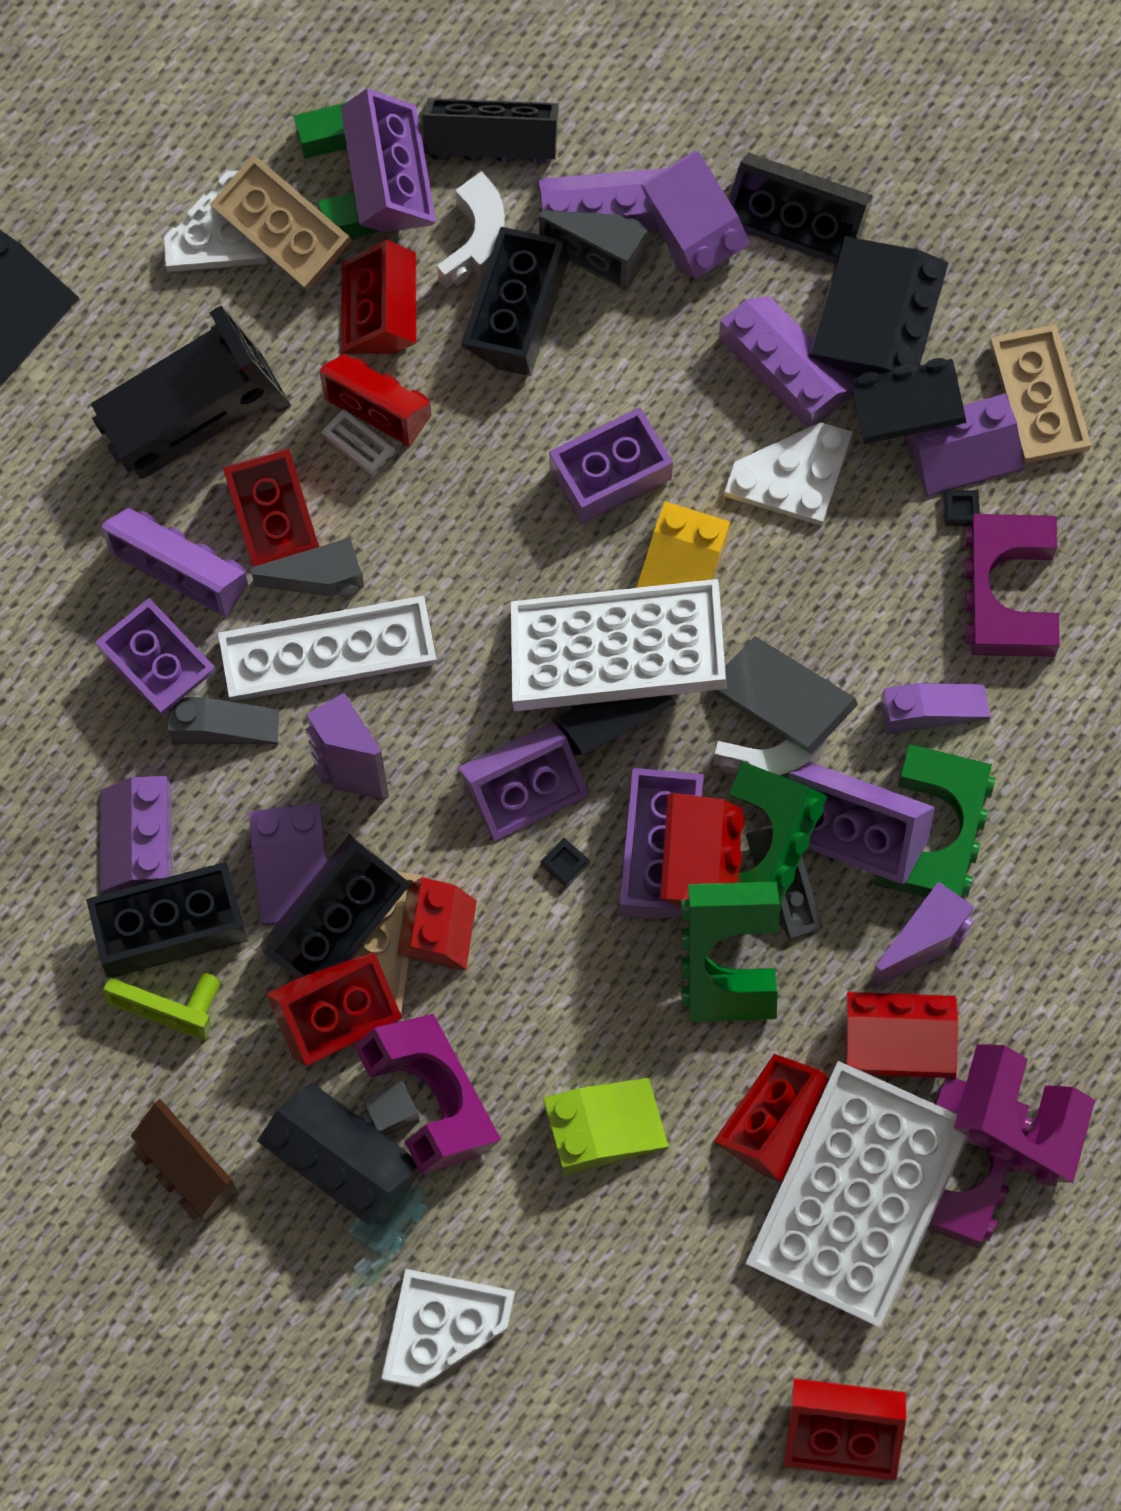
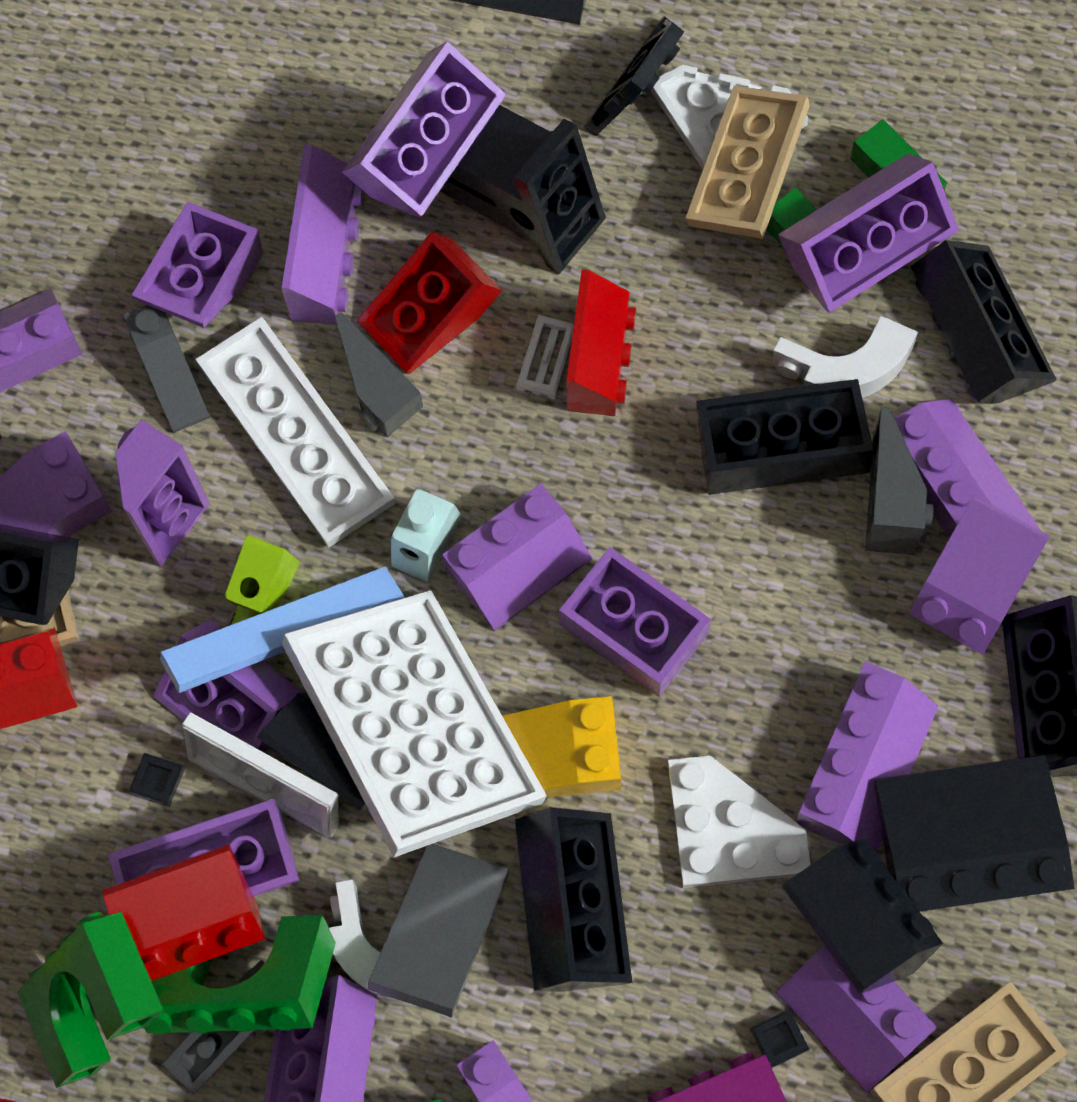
camera: 70 degrees right, 0 degrees up
red slope [341,239,417,354] -> none
none -> light blue tile [160,566,405,693]
none -> white tile [182,712,339,838]
none -> lime torso [225,535,300,626]
none -> medium lavender slope [342,41,507,218]
none -> light aqua torso [391,489,462,583]
none -> medium lavender slope [442,483,592,631]
none -> black slope [515,807,633,992]
none -> black wing [584,16,684,136]

